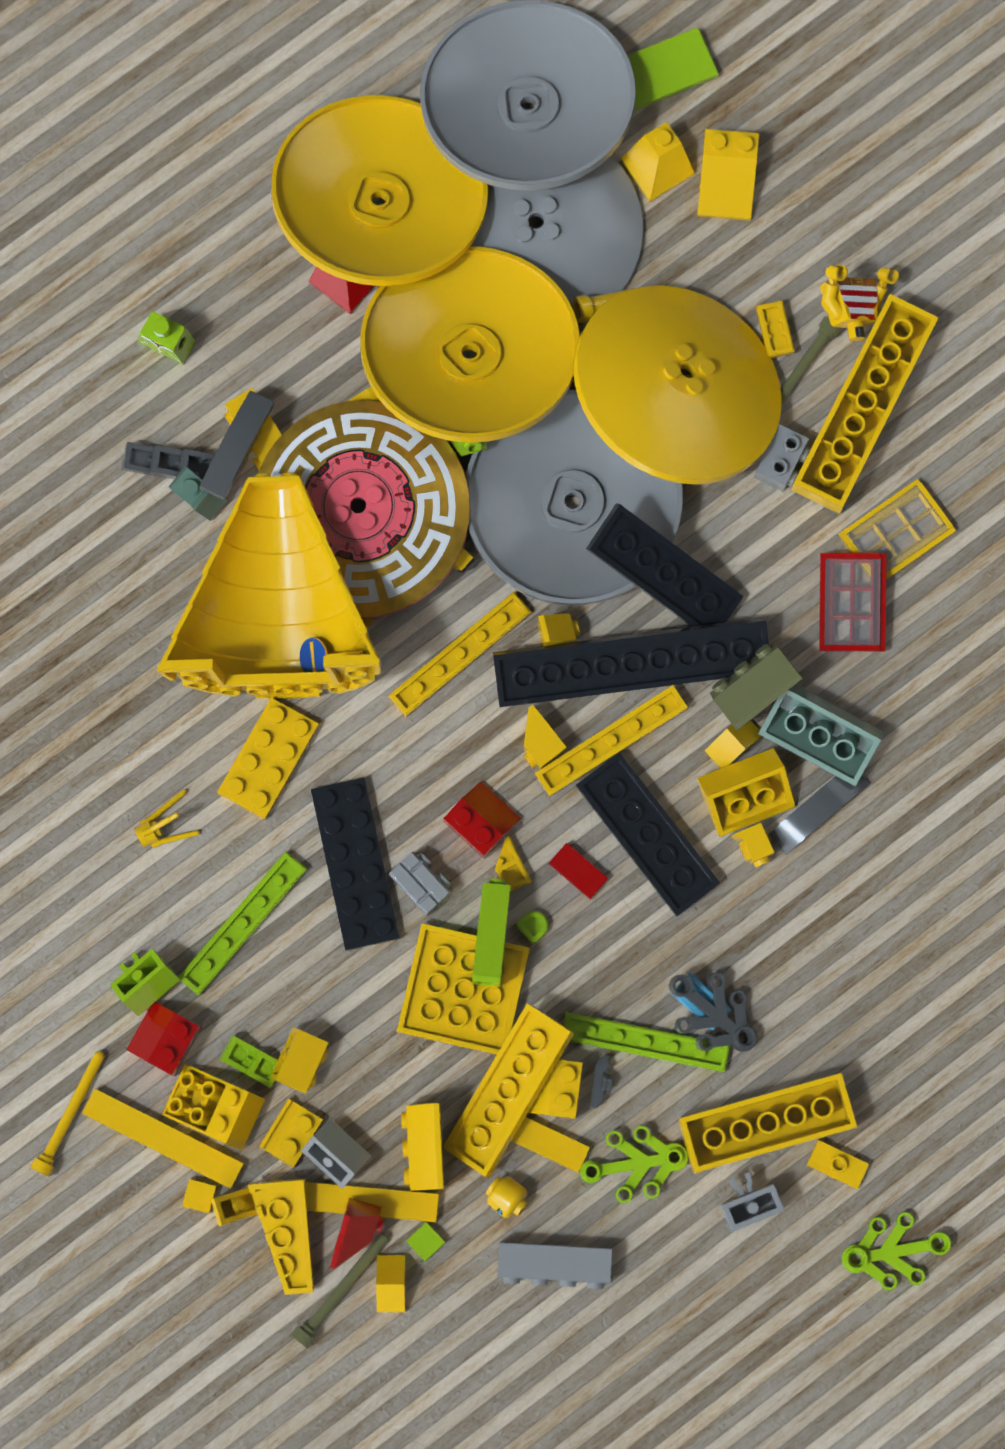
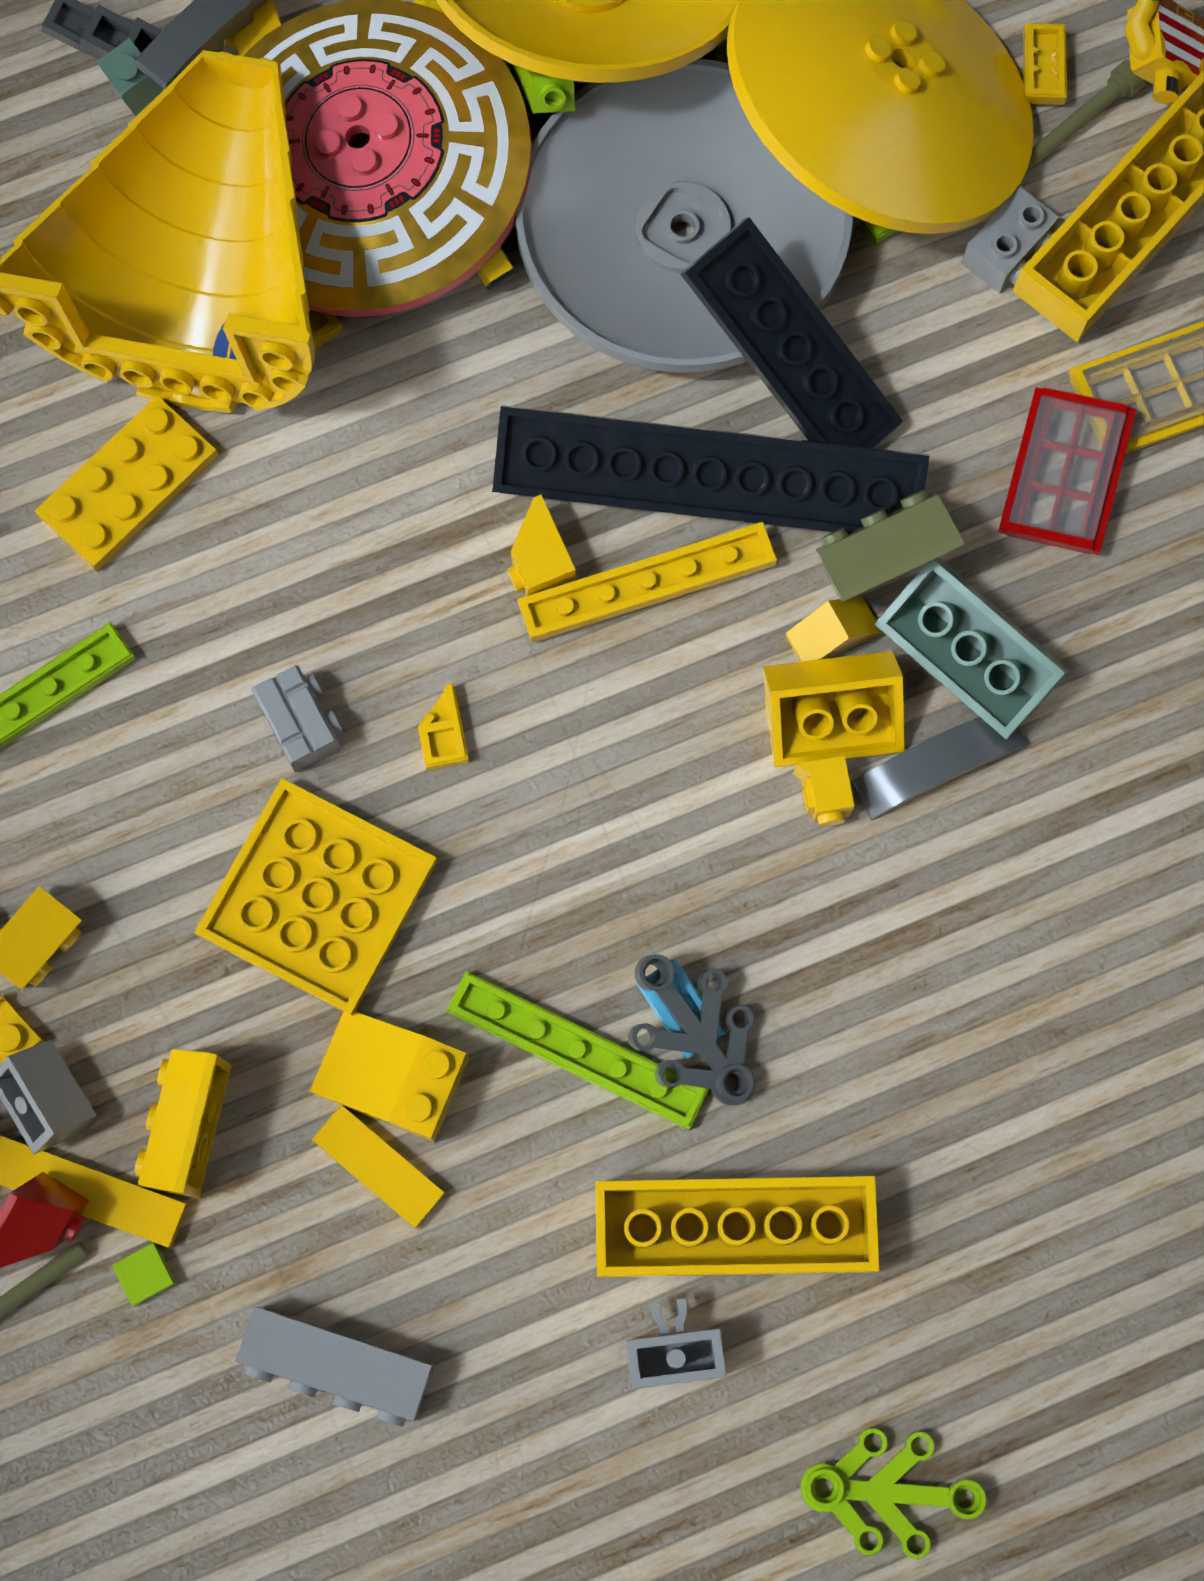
camera: 15 degrees right, 5 degrees down
black plate [311,778,400,951] -> none
yellow slope [376,1255,406,1312] -> none
yellow tile [388,592,531,717] -> none
yellow plate [442,1003,575,1178] -> none
red slope [443,781,521,859] -> none
lime slope [472,878,511,987] -> none
yellow head [486,1176,528,1218] -> none
lime tile [515,911,548,945] -> none
yellow slope [538,613,580,647] -> none
red tile [548,843,608,900] -> none
black plate [576,752,720,917] -> none
lime plant [580,1126,688,1204] -> none
dark grey piece [591,1055,612,1109] -> none
yellow plate [806,1140,869,1190] -> none

